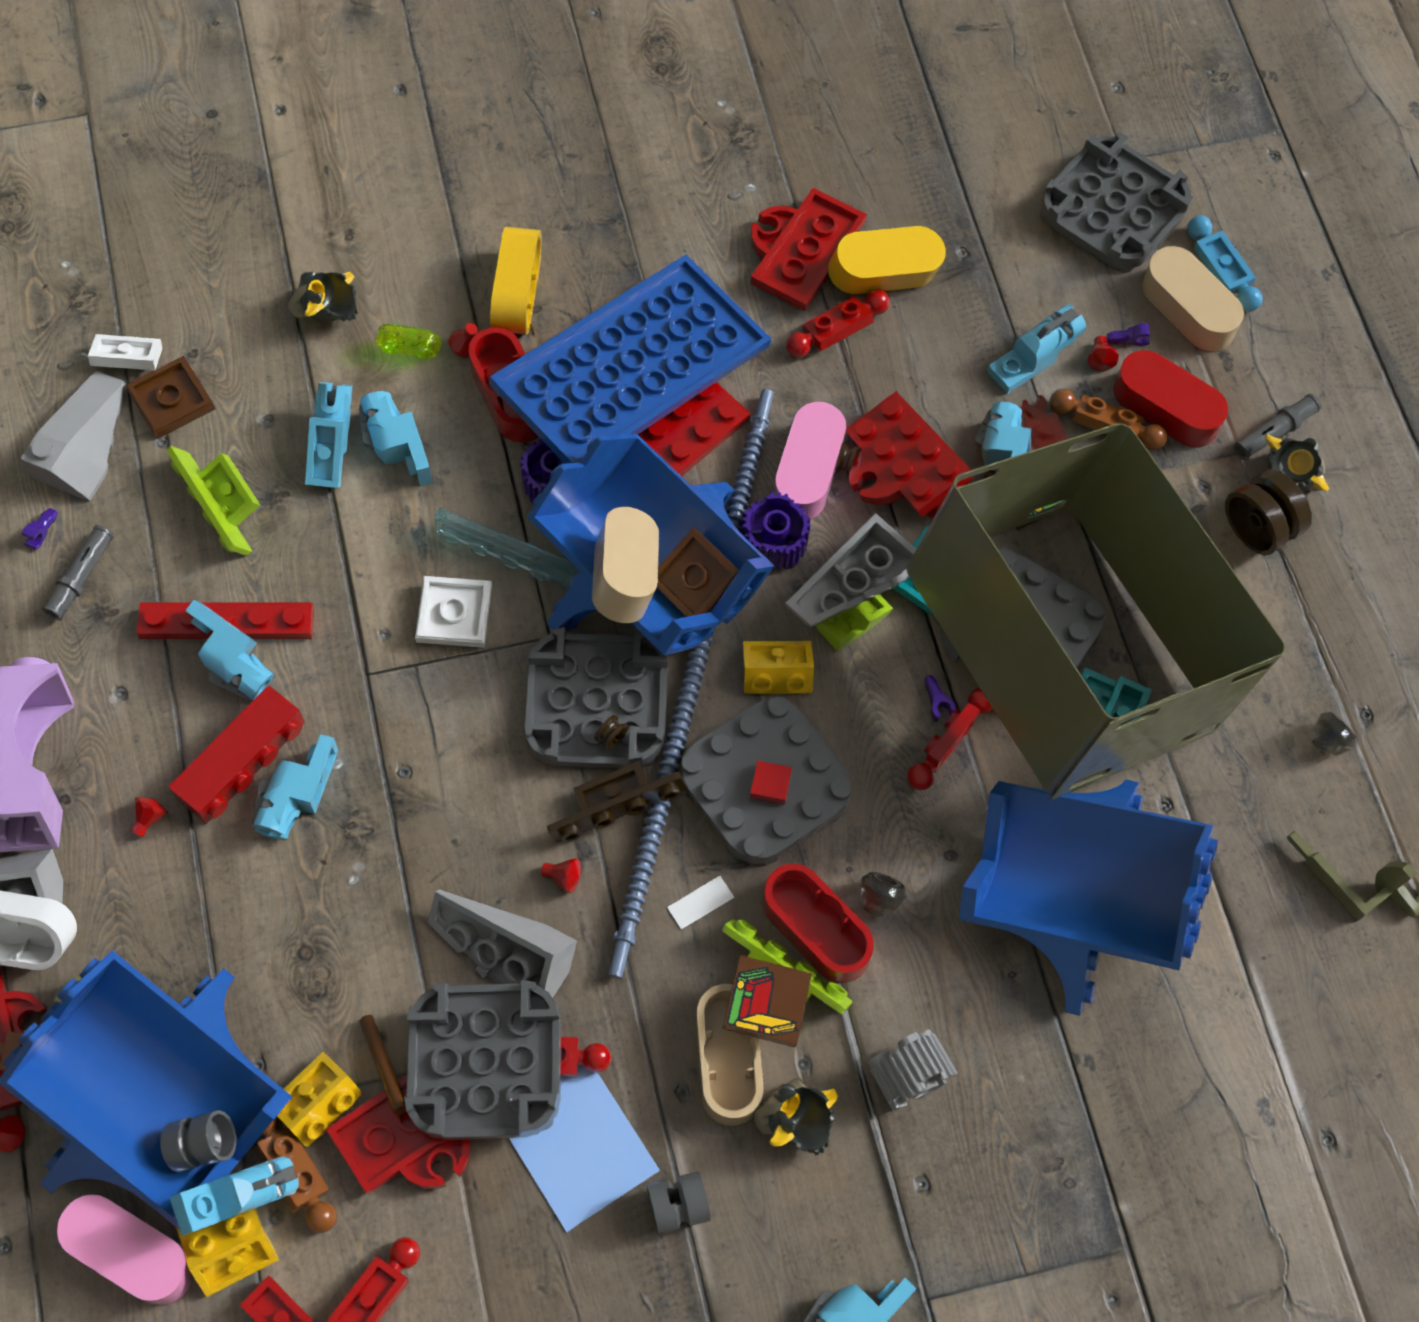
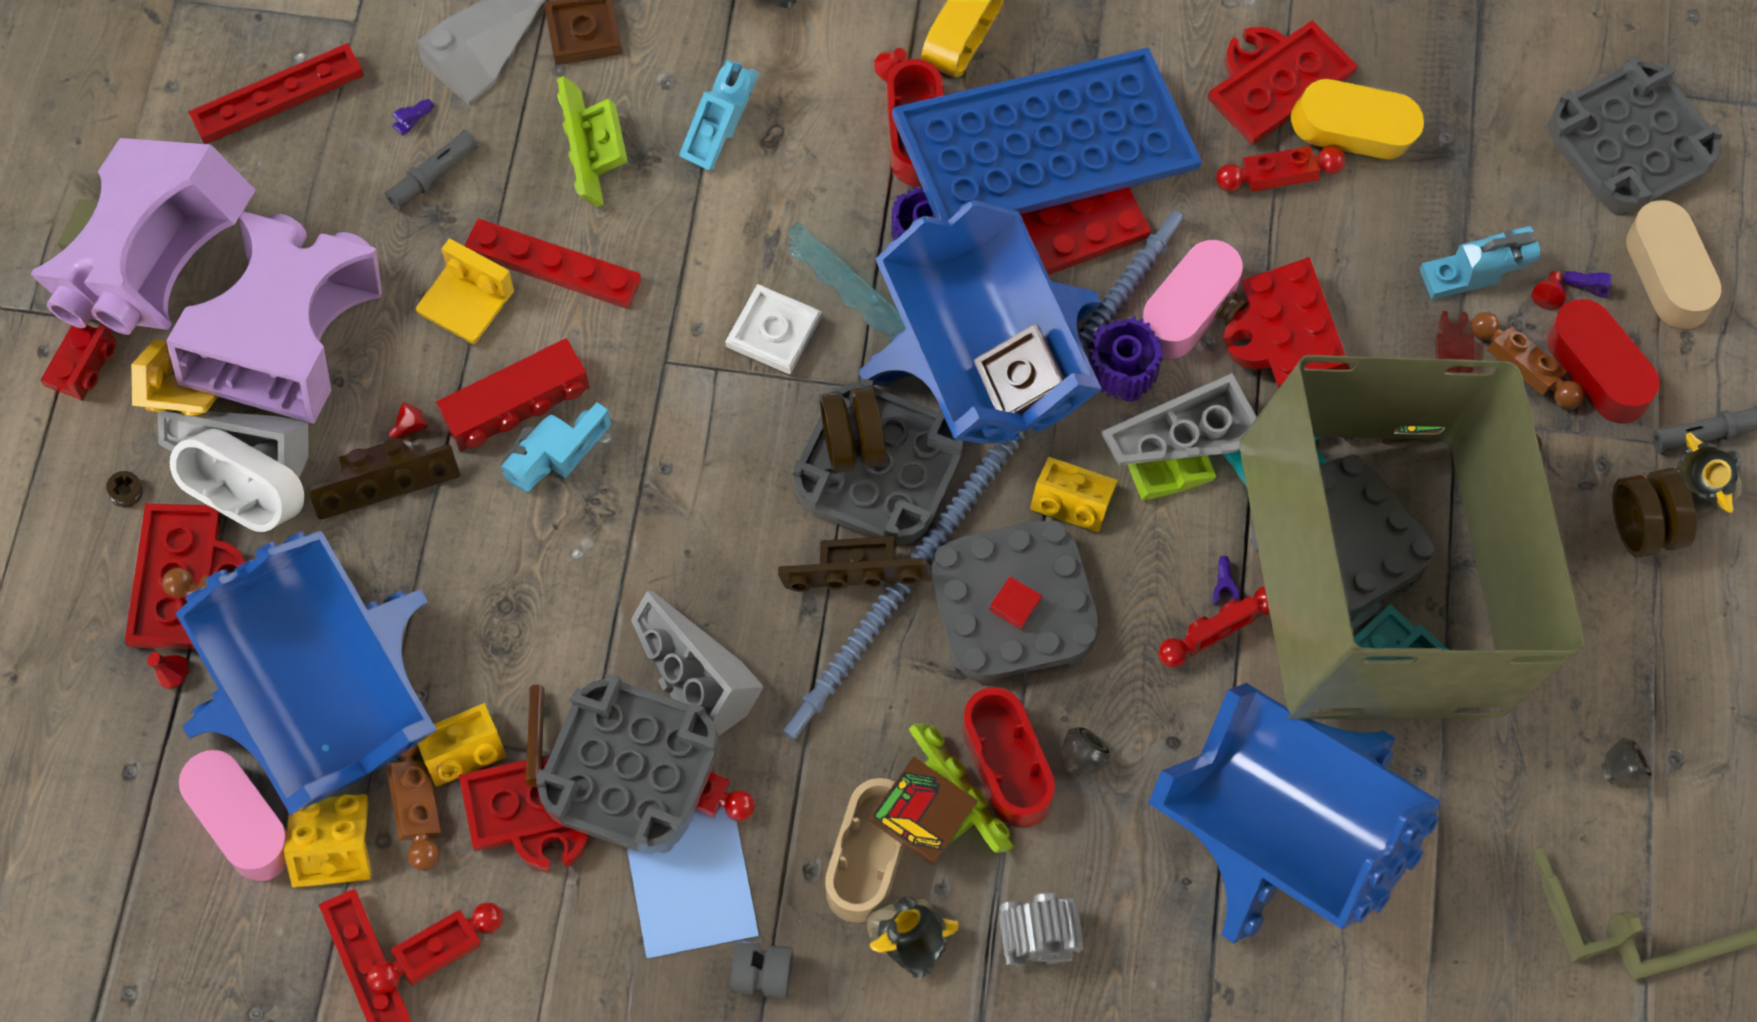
camera: 25 degrees right, 0 degrees up
dark grey wheel [160,1110,236,1172] -> none
medium azure plate [170,1156,299,1236] -> none
medium azure plate [186,600,274,700] -> none
medium azure plate [359,391,433,486] -> none
clear neon green plate [376,324,442,360] -> none
red rock [541,858,581,893] -> none
tan plant [592,507,659,623] -> none
dark brown bush [594,715,628,751] -> none
white sticker [667,876,735,929] -> none
medium azure plate [975,401,1031,472] -> none
dark azure plate [1187,215,1263,312] -> none
none -> dark brown bracket [308,435,460,519]
none -> yellow bracket [415,238,514,344]
none -> dark brown wheel [819,385,886,474]

